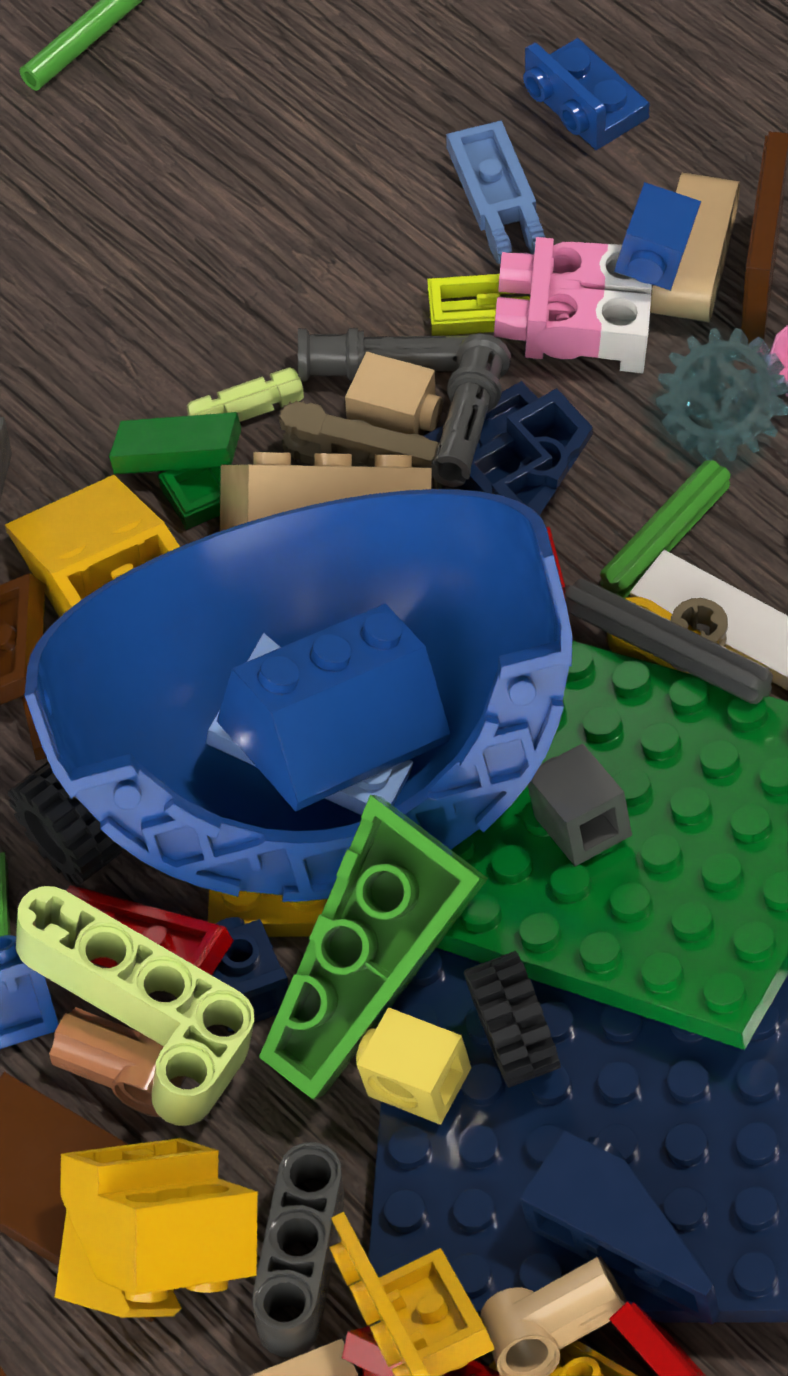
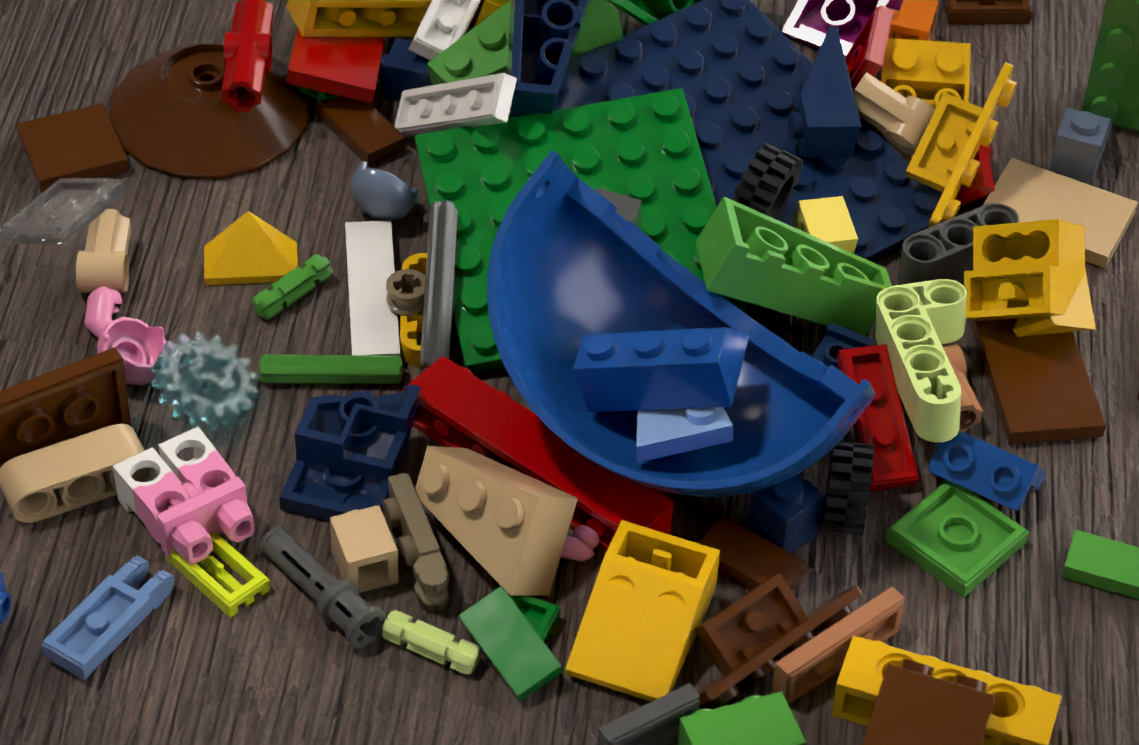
camera: 135 degrees left, 10 degrees down
dark grey pin [431,334,511,487] -> none
blue brick [614,182,701,291] -> none

